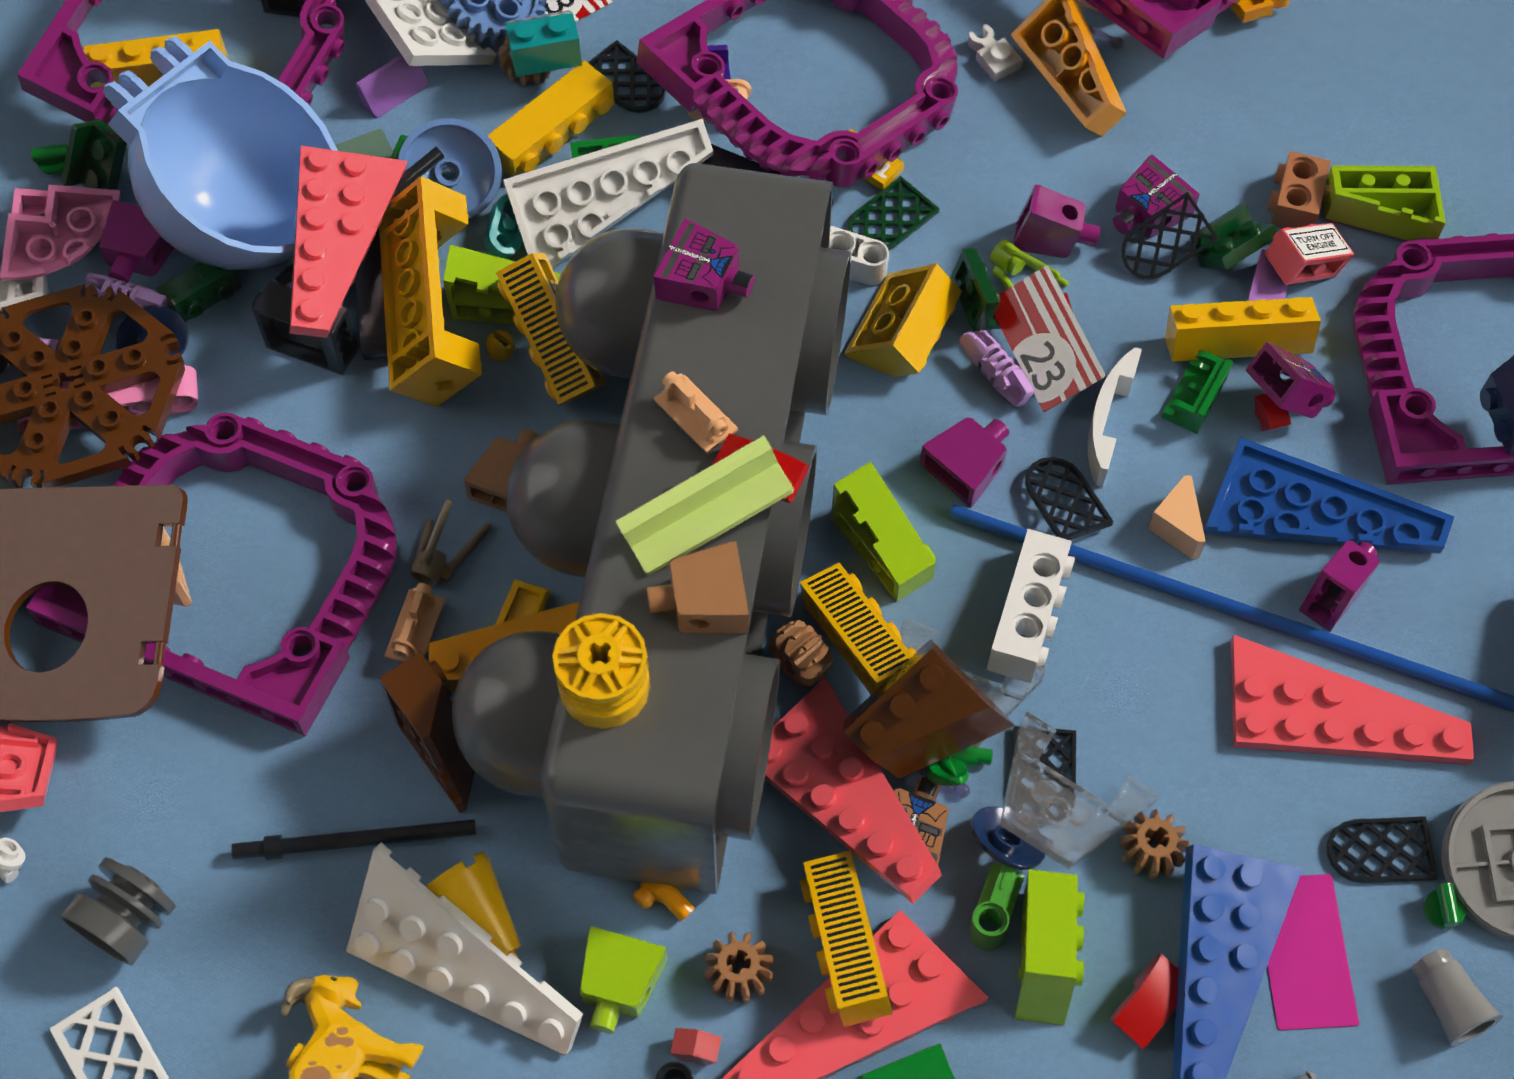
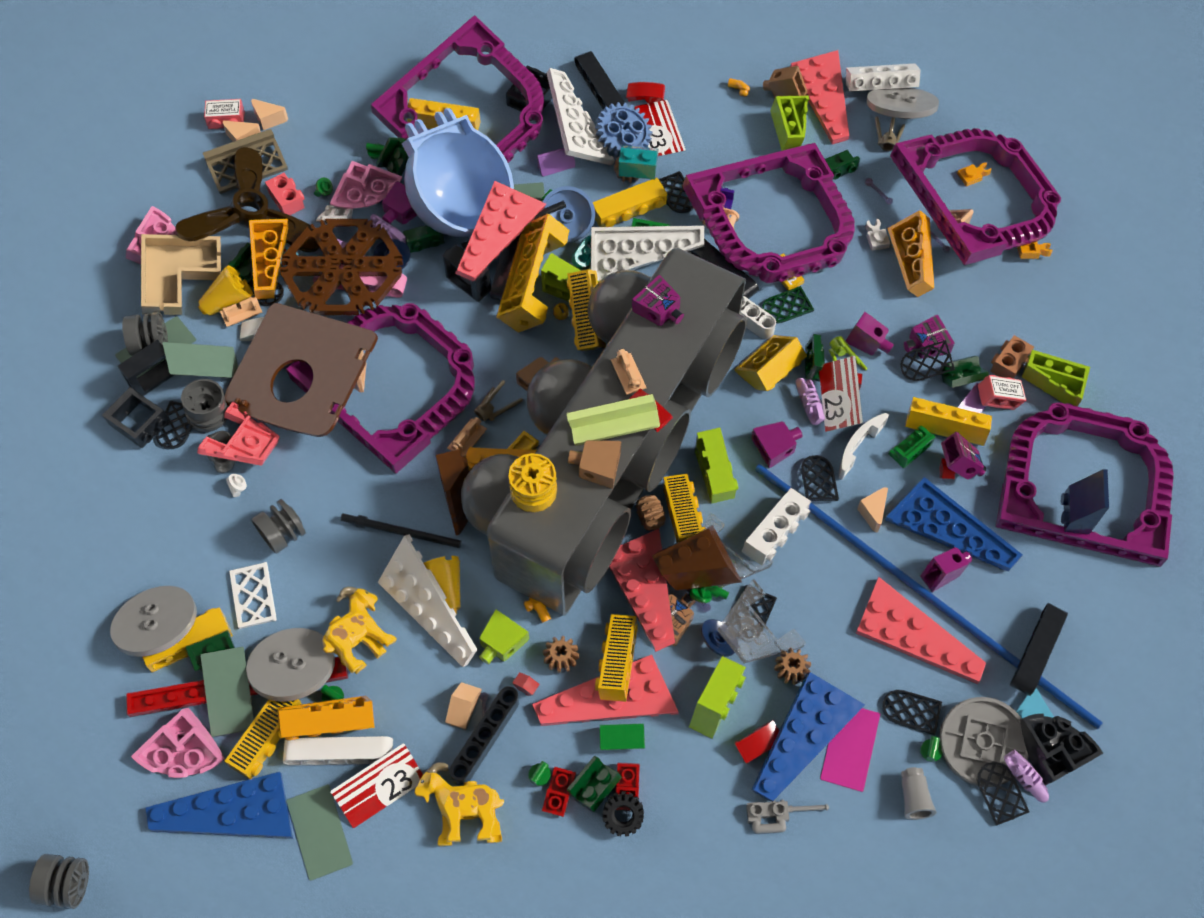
camera: 20 degrees right, 0 degrees up
bright green piece [969,864,1025,951] -> none

